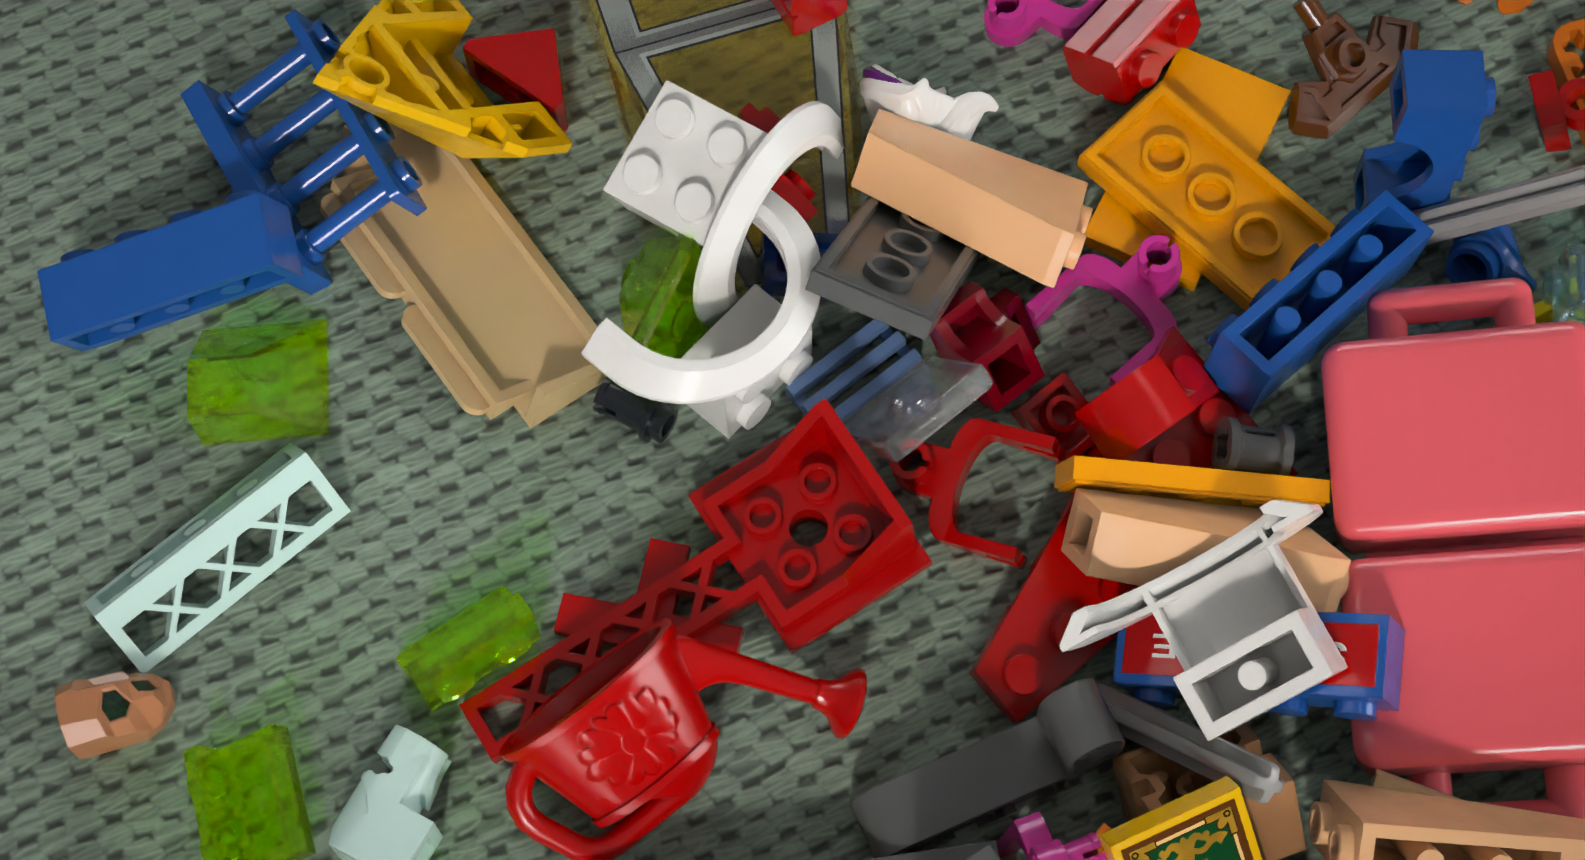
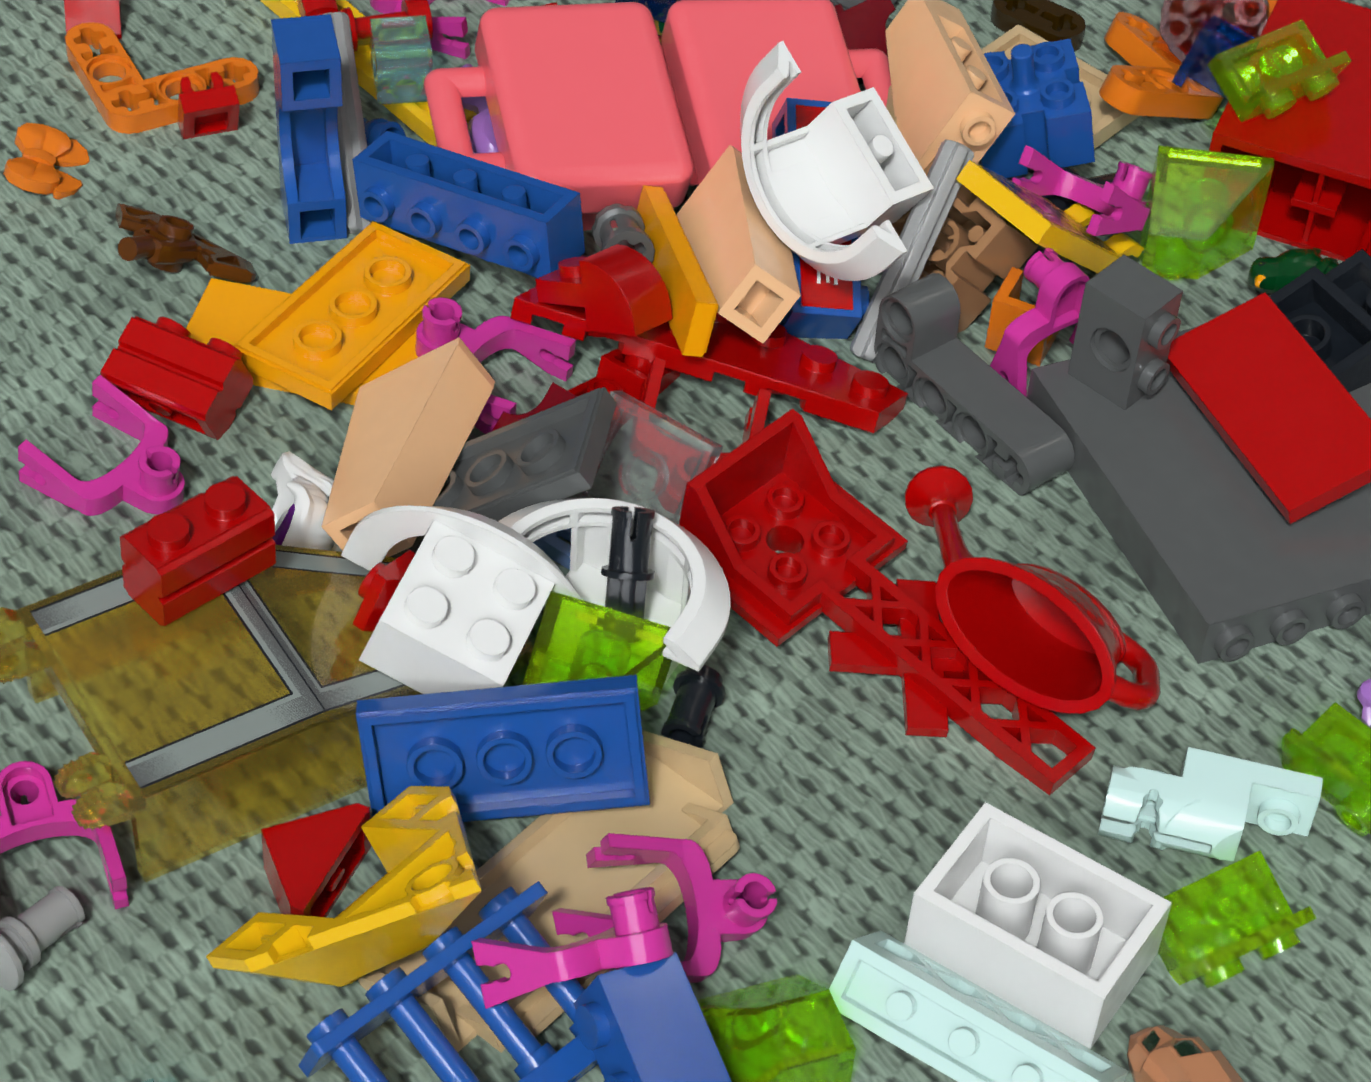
camera: 110 degrees left, 20 degrees down
clear neon green bracket [396,586,542,712] -> none
none -> blue tile [356,675,650,822]
none -> dark pink piece [471,887,673,1009]
none -> dark pink piece [586,833,777,983]
none -> black axle [601,506,655,643]
none -> white brick [904,802,1172,1049]

